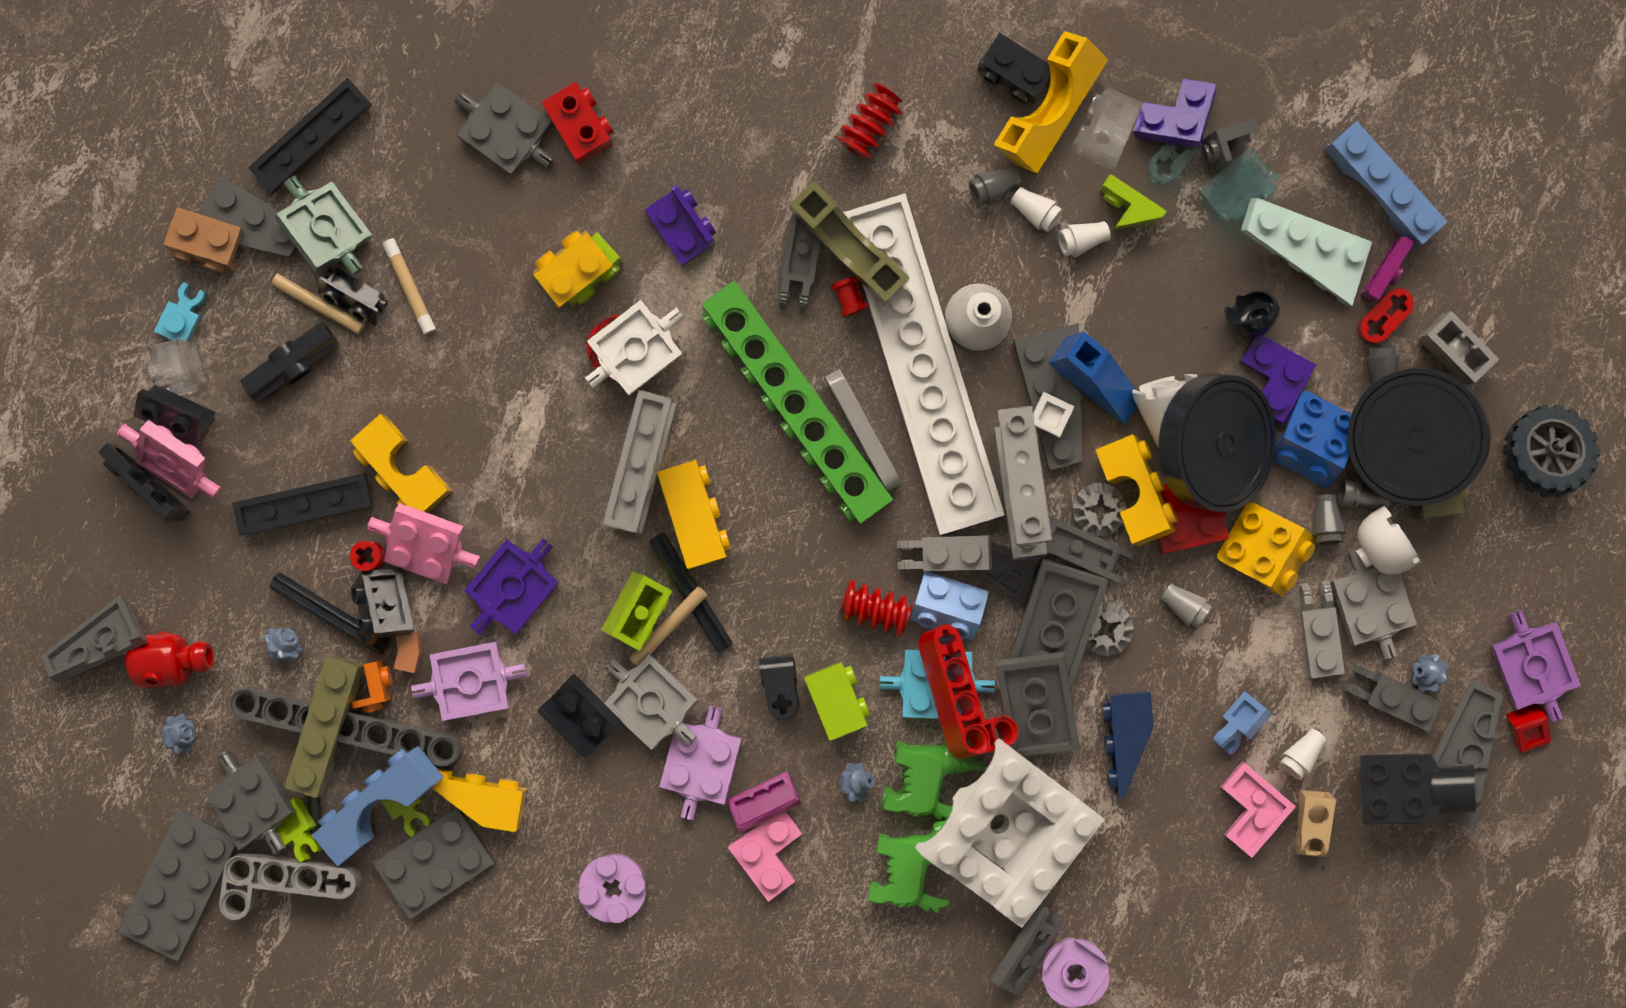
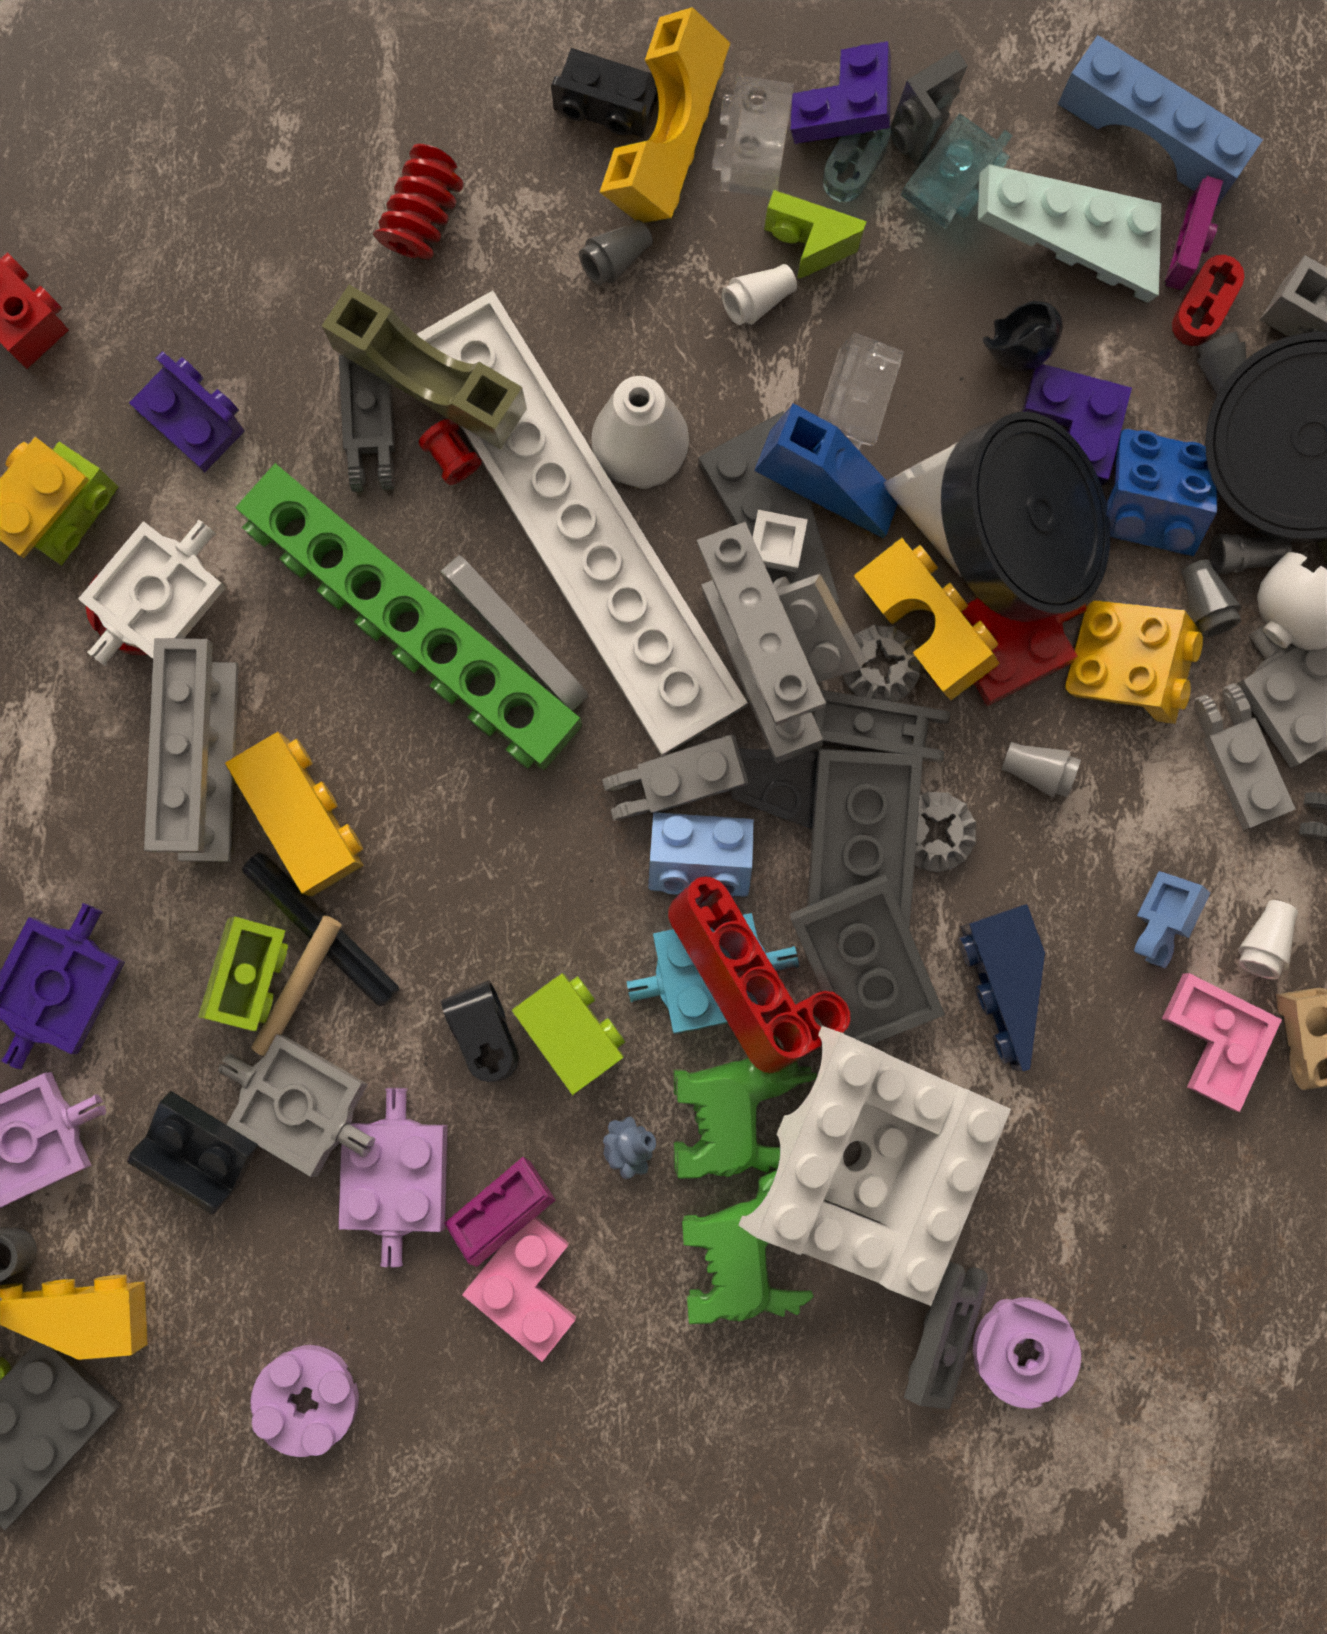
camera: 20 degrees left, 5 degrees down
red piece [839,579,913,638] -> none
white cone [1010,187,1062,232] -> none
none -> light grey bracket [773,574,866,683]
none -> clear hinge [818,332,904,451]

